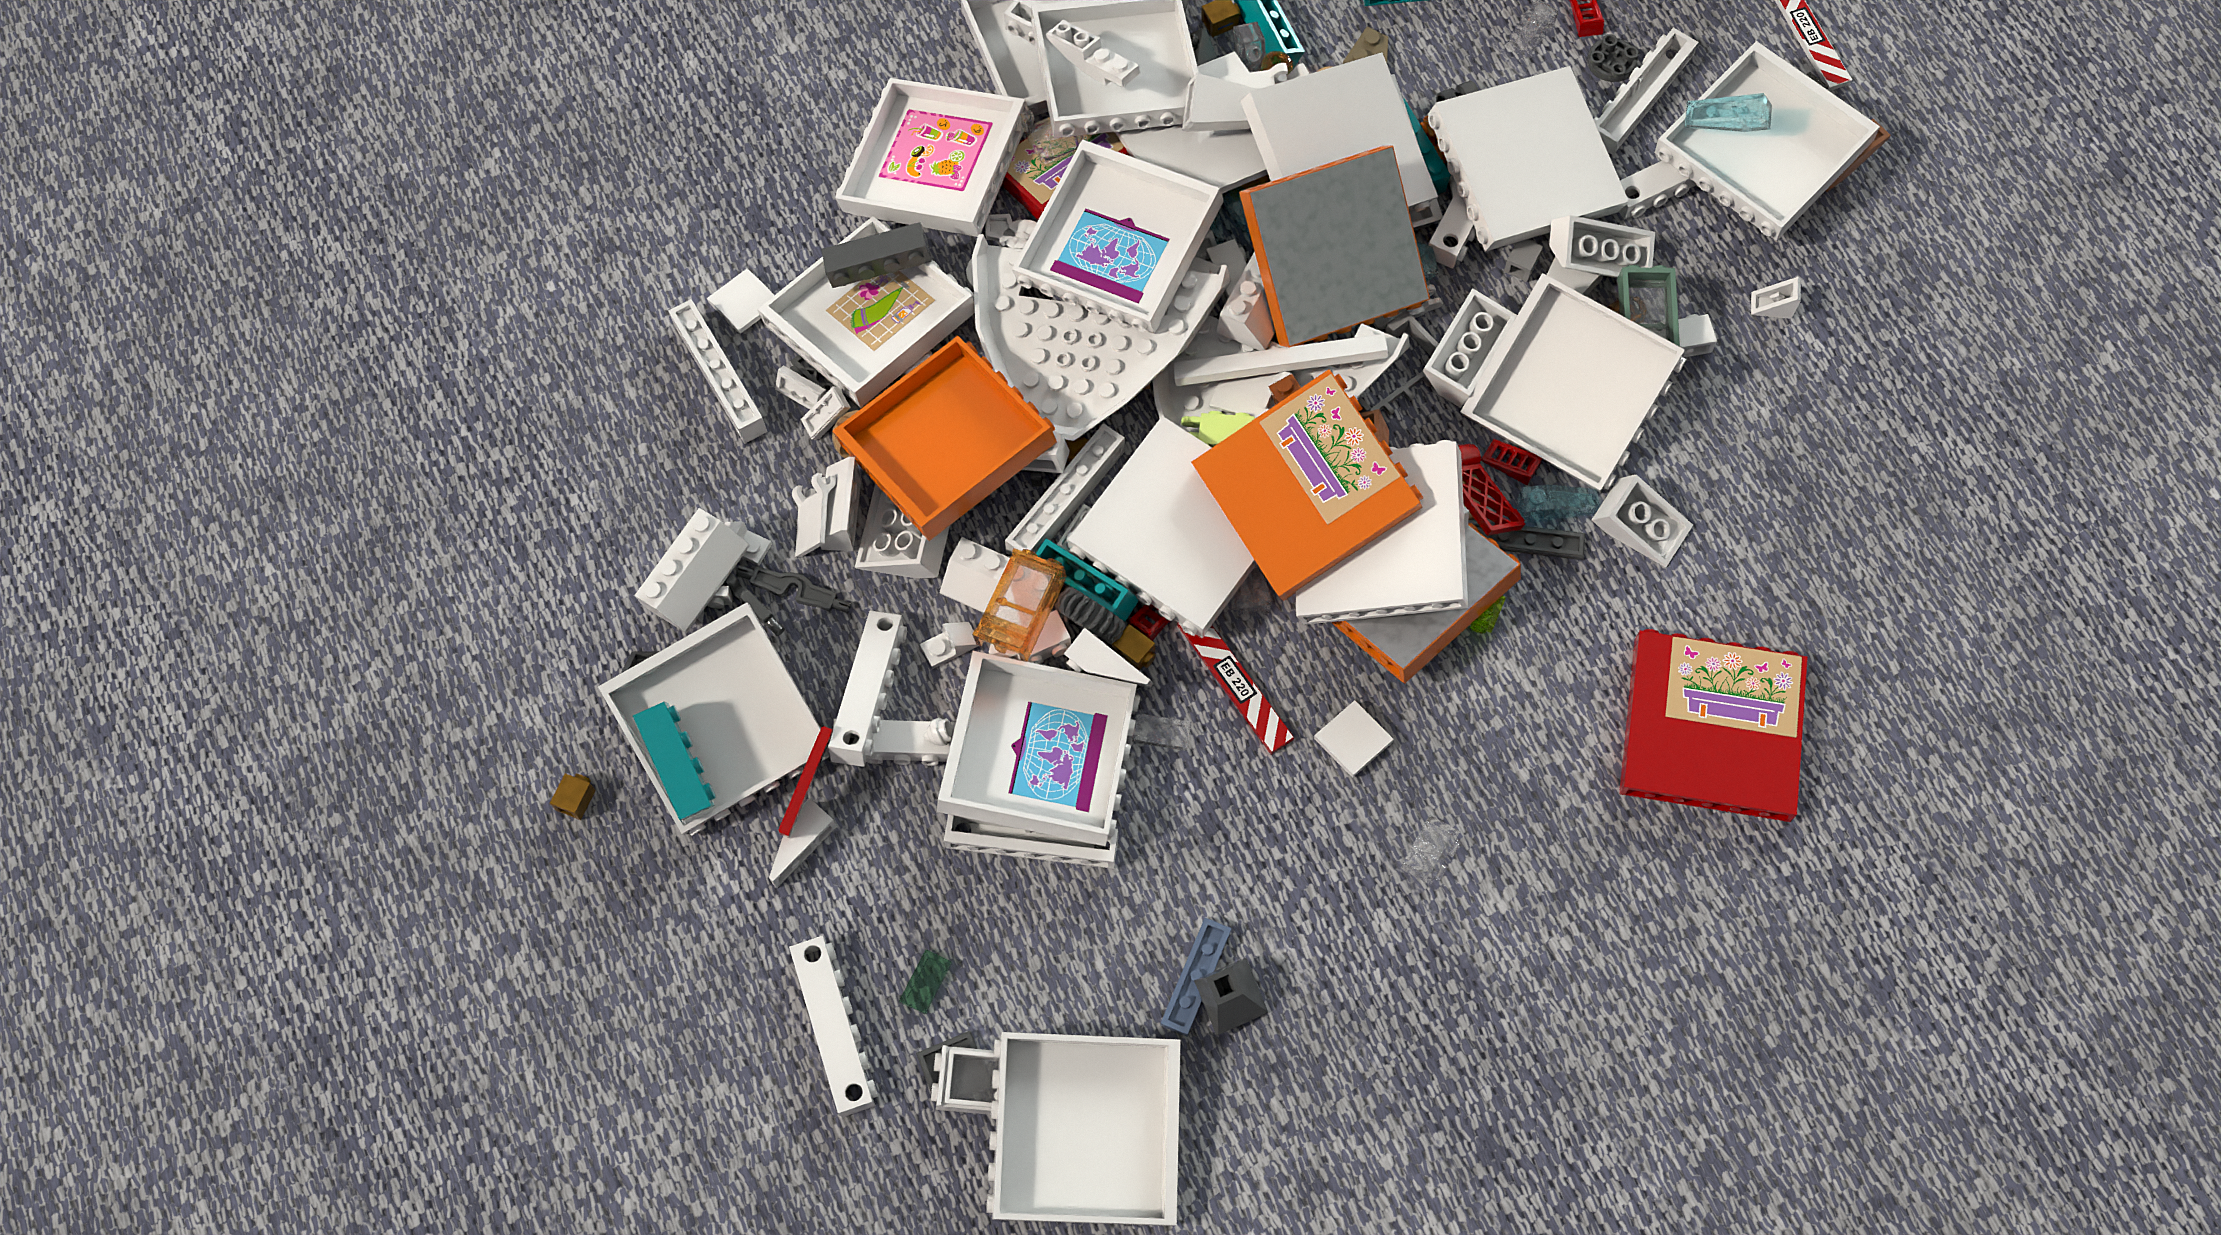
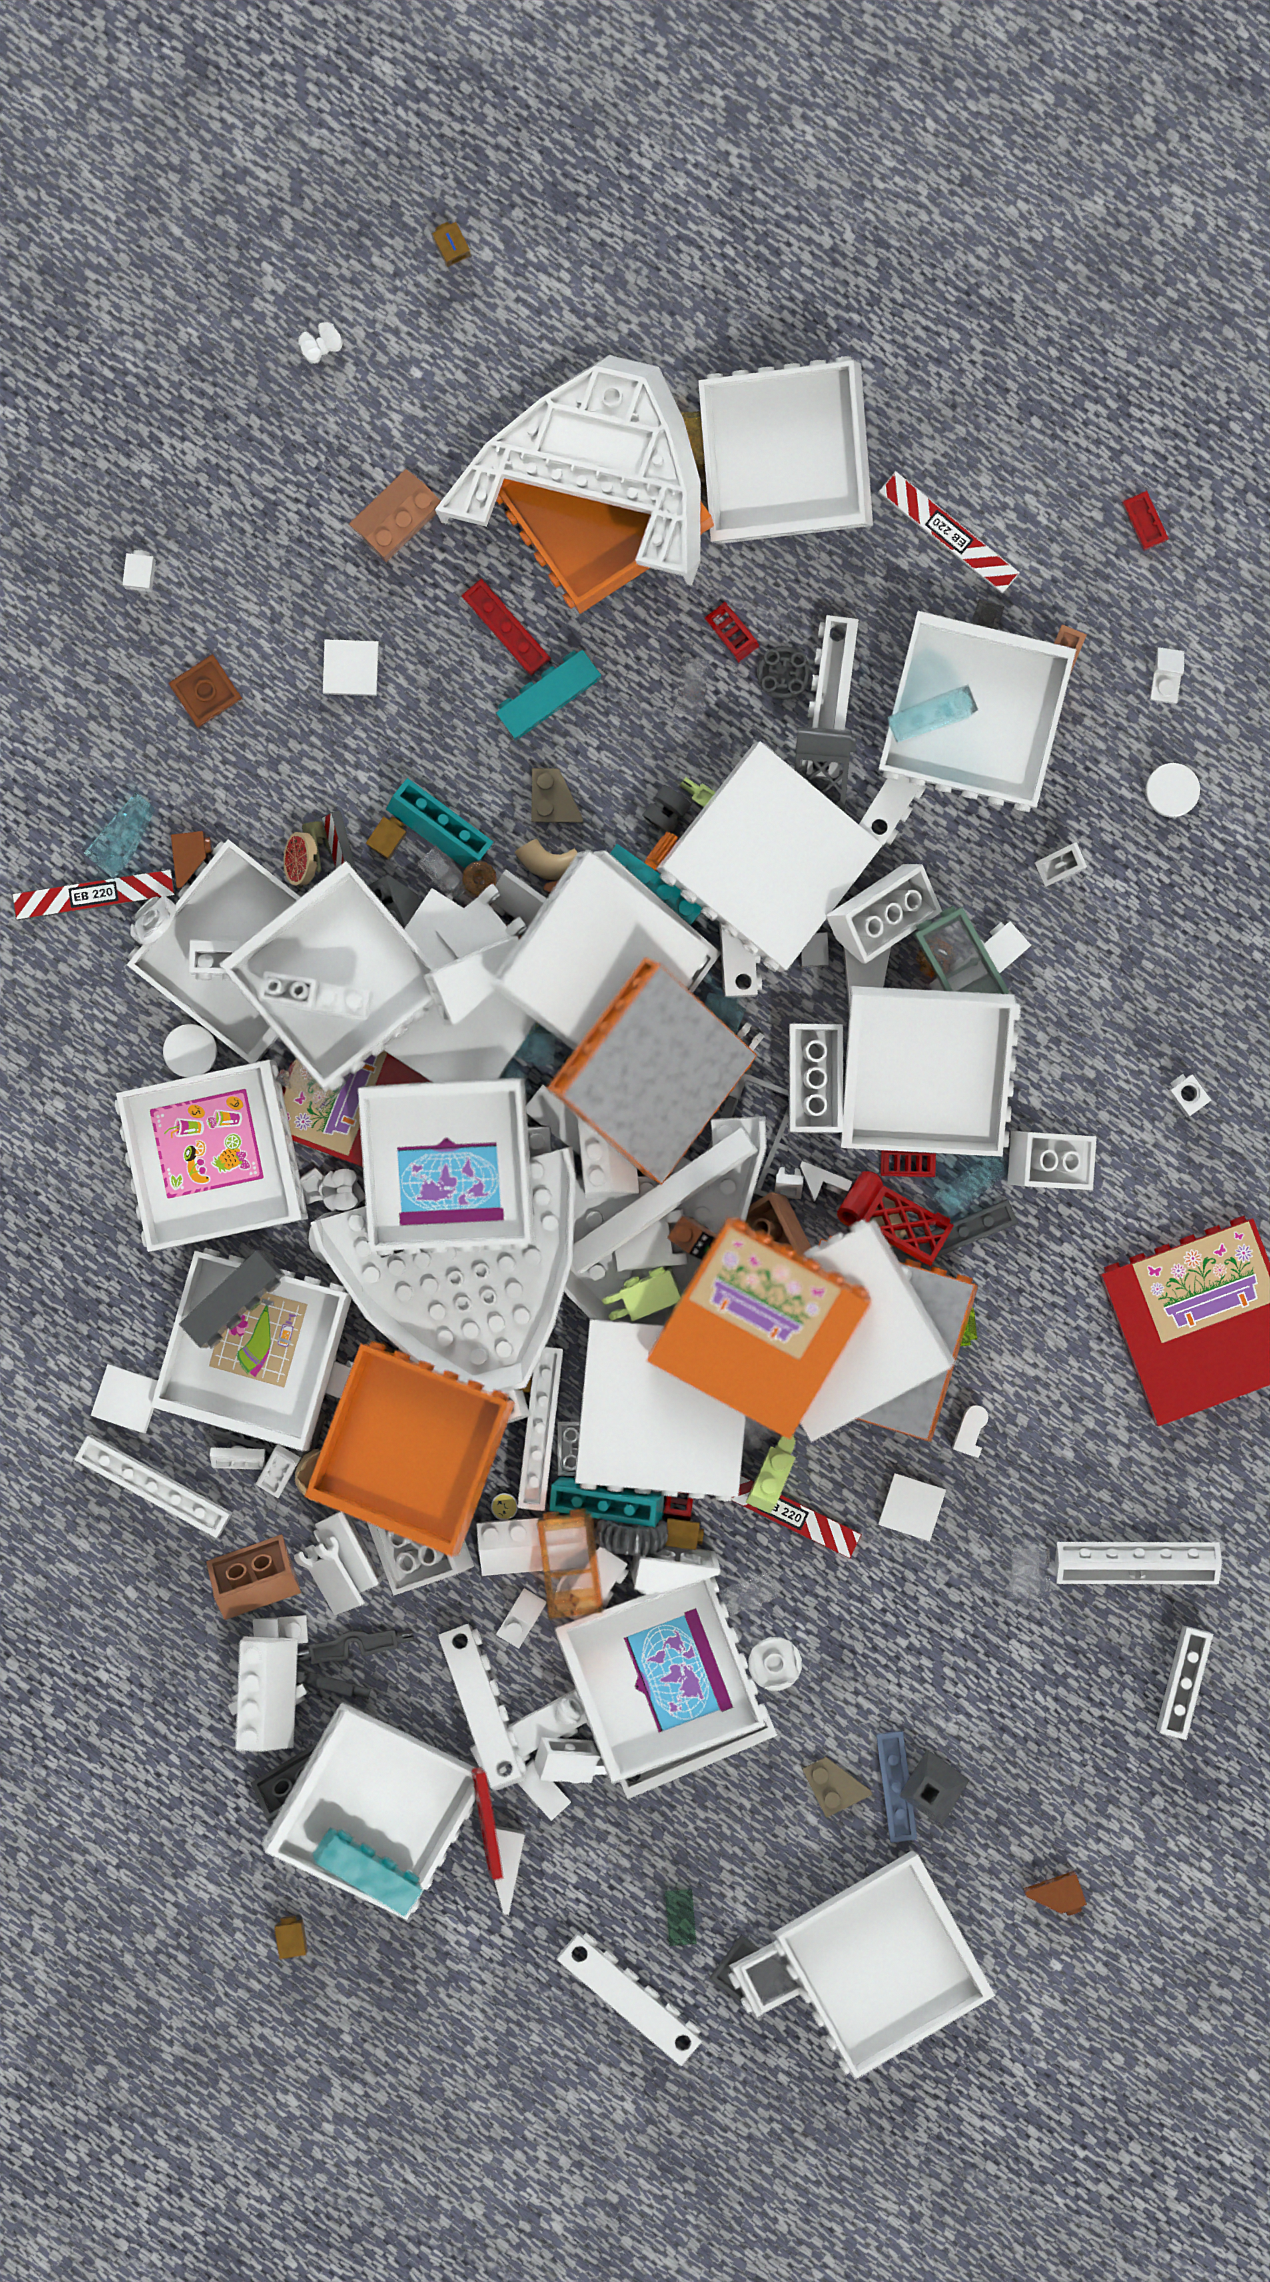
camera: 35 degrees left, 20 degrees up
none -> white tile [163,1024,218,1078]
none -> nougat slope [206,1534,301,1620]
none -> light yellow tile [491,1493,518,1520]
none -> white slope [518,1759,571,1821]
none -> white hinge [534,1737,607,1784]
none -> yellowish green hinge [745,1435,796,1513]
none -> white tile [748,1637,802,1691]
none -> white tile [774,1167,803,1199]
none -> dark grey piece [794,727,857,817]
none -> white slope [799,1161,852,1201]
none -> dark tan wing [802,1757,873,1818]
none -> white leg [952,1405,988,1458]
none -> dark orange slope [1023,1871,1087,1915]
none -> white piece [1055,1542,1222,1584]
none -> red plate [1122,491,1169,551]
none -> white tile [1145,763,1200,818]
none -> white slope [1150,647,1184,704]
none -> white brick [1156,1625,1213,1740]
none -> white brick [1168,1074,1211,1117]

